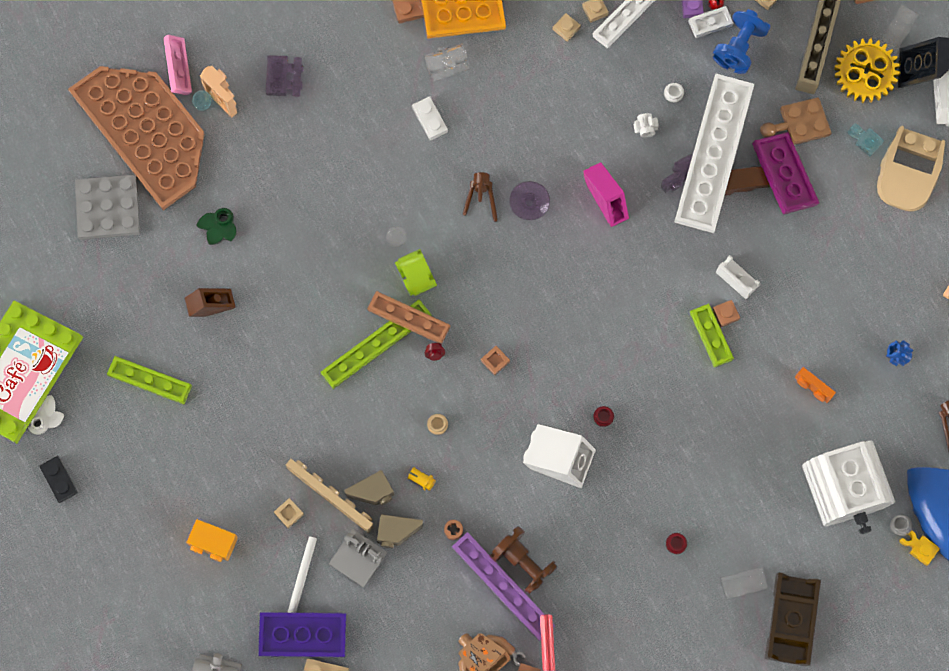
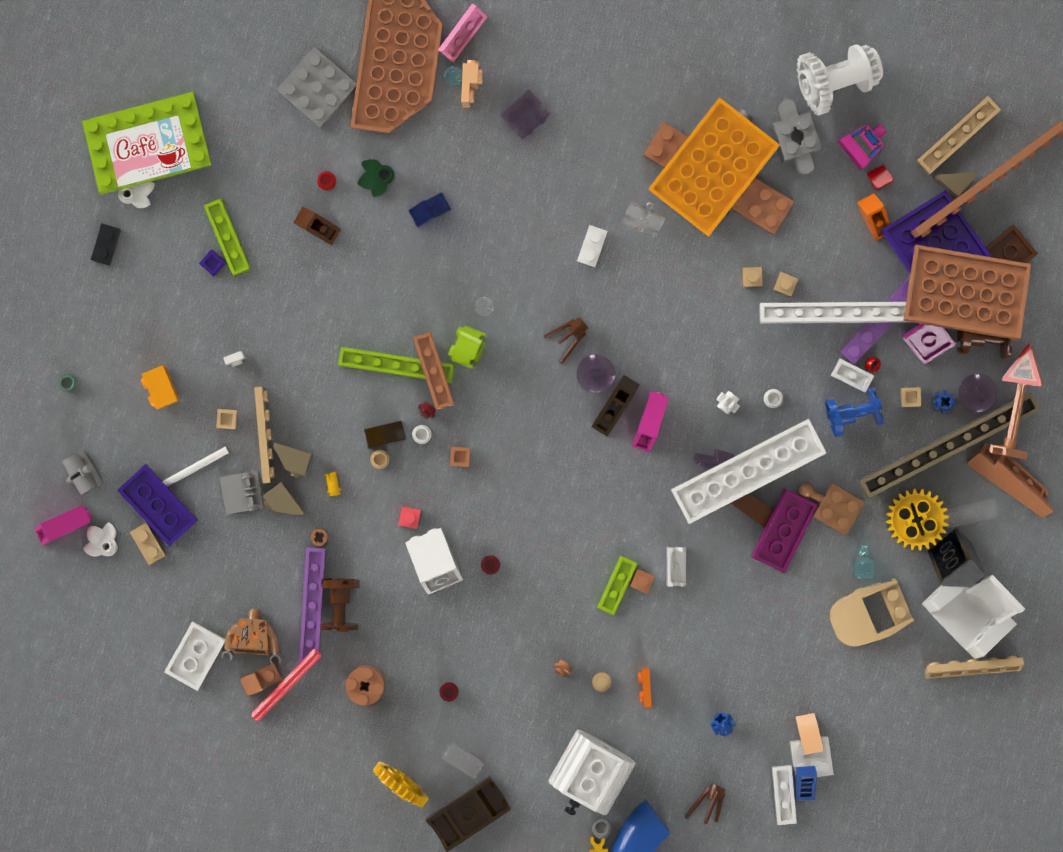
camera: 45 degrees right, 15 degrees up
none -> sand green plate [58,373,78,393]
none -> dark purple tile [199,249,227,276]
none -> white plate [223,351,246,367]
none -> red plate [317,171,336,191]
none -> nougat brick [345,665,385,706]
none -> dark brown slope [364,421,406,448]
none -> yellow gear [373,762,429,807]
none -> coral plate [399,506,421,529]
none -> clear blue slope [409,192,451,228]
none -> white plate [412,425,432,444]
none -> nougat plate [553,660,572,677]
none -> dark brown slope [591,375,640,437]
none -> tan plate [592,672,611,692]

